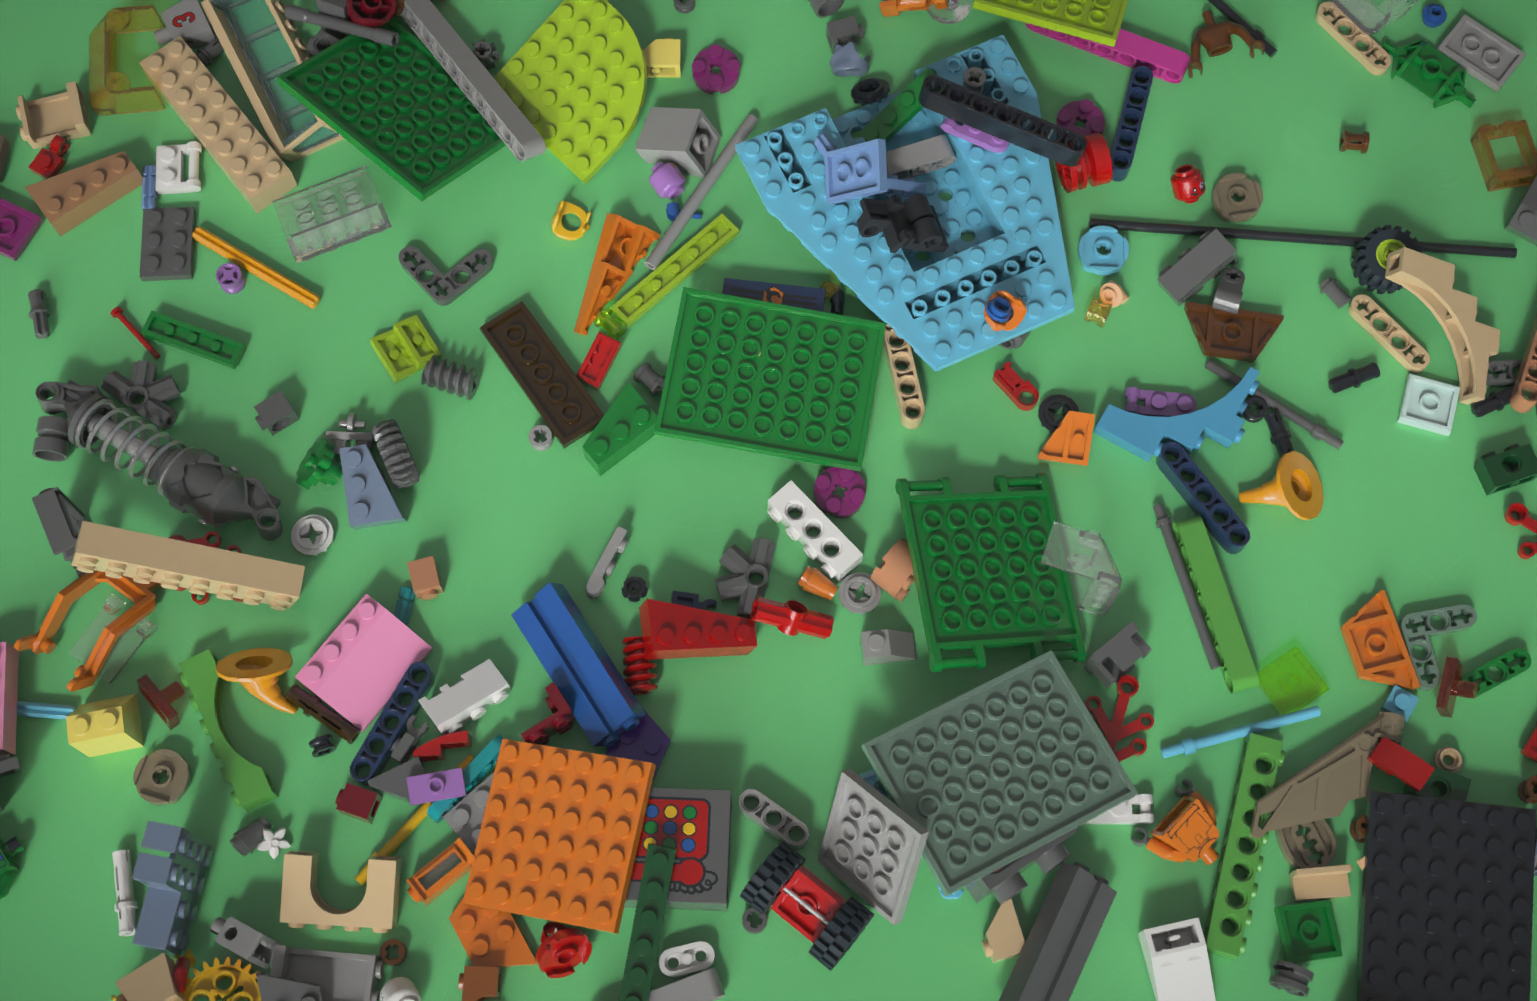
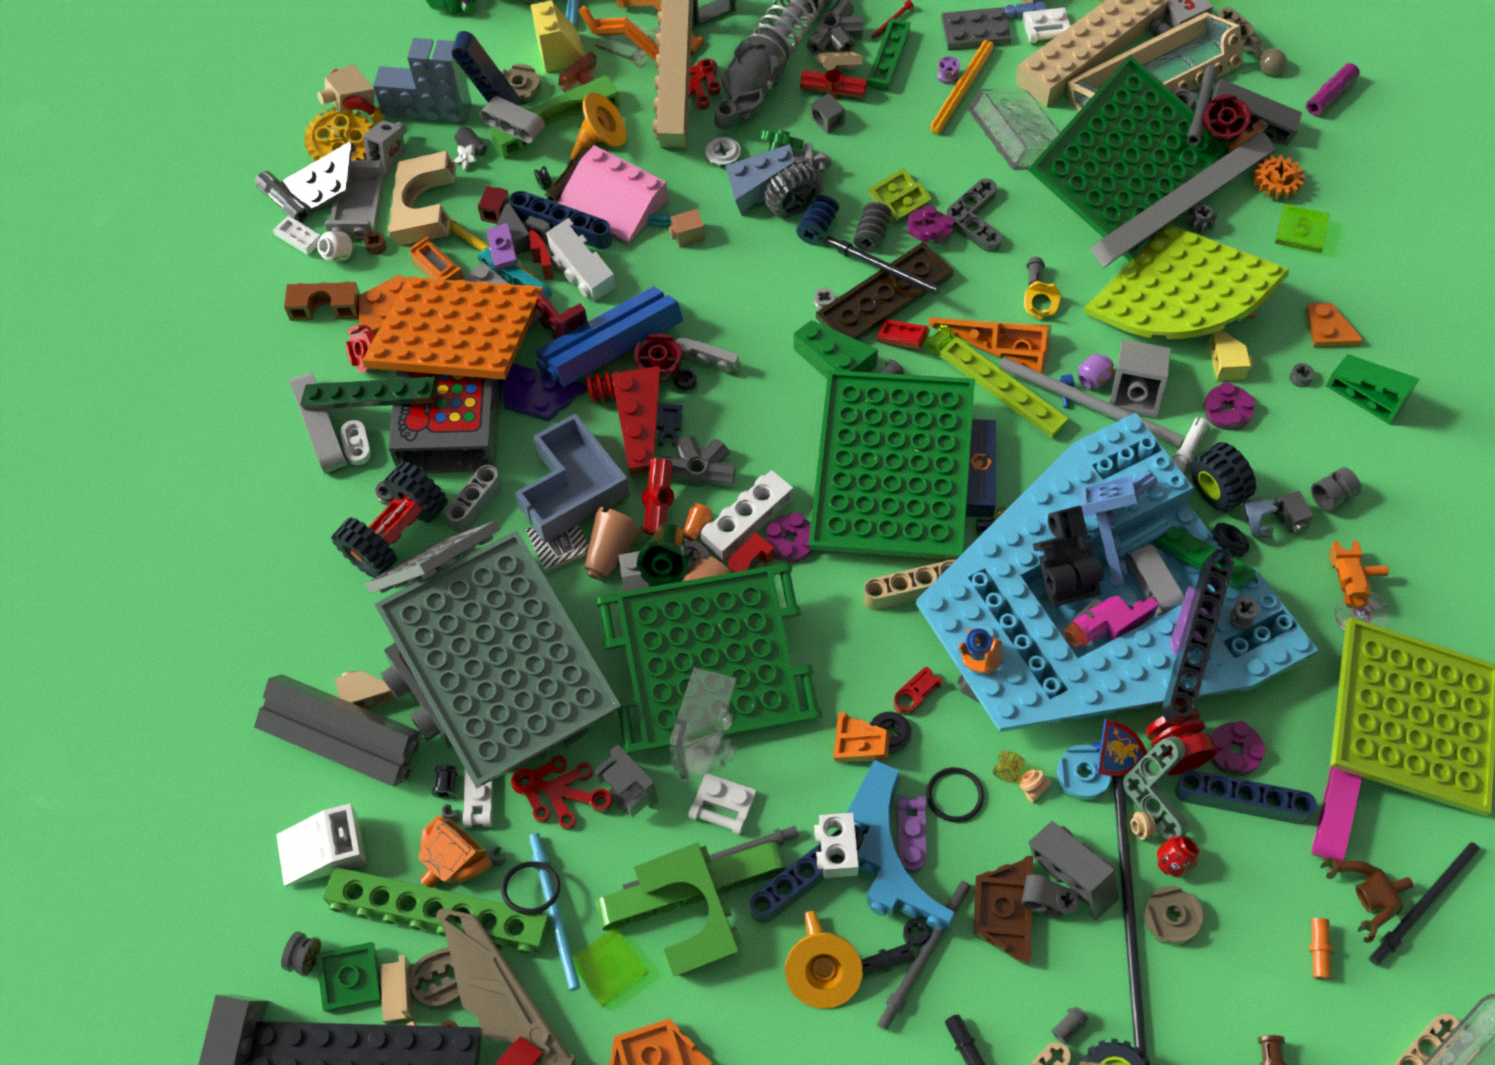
camera: 90 degrees right, 10 degrees down
none -> black bush [431,765,459,799]
none -> dark blue beam [451,31,521,106]
none -> light grey beam [480,96,545,143]
none -> black tyre [501,861,561,914]
none -> sand blue piece [515,414,630,543]
none -> tile [526,524,589,573]
none -> nougat cone [584,507,644,581]
none -> dark red cylinder [634,333,682,382]
none -> bright green arch [634,842,742,976]
none -> dark green cone [636,523,689,586]
none -> white plate [688,773,757,835]
none -> red leg [728,532,774,573]
none -> dark blue piece [796,195,840,245]
none -> red piece [800,69,868,99]
none -> white brick [814,813,858,878]
none -> tan plate [816,52,862,70]
none -> black bar [825,236,940,295]
none -> magenta plate [907,205,954,244]
none -> black tyre [926,767,984,822]
none -> dark grey pin [1026,257,1045,286]
none -> dark pink plate [1064,596,1159,648]
none -> shield [1091,719,1147,776]
none -> sand green beam [1123,736,1188,840]
none -> tan plate [1131,811,1155,840]
none -> white pin [1173,418,1209,474]
none -> black wheel [1190,442,1257,512]
none -> orange pin [1309,918,1333,980]

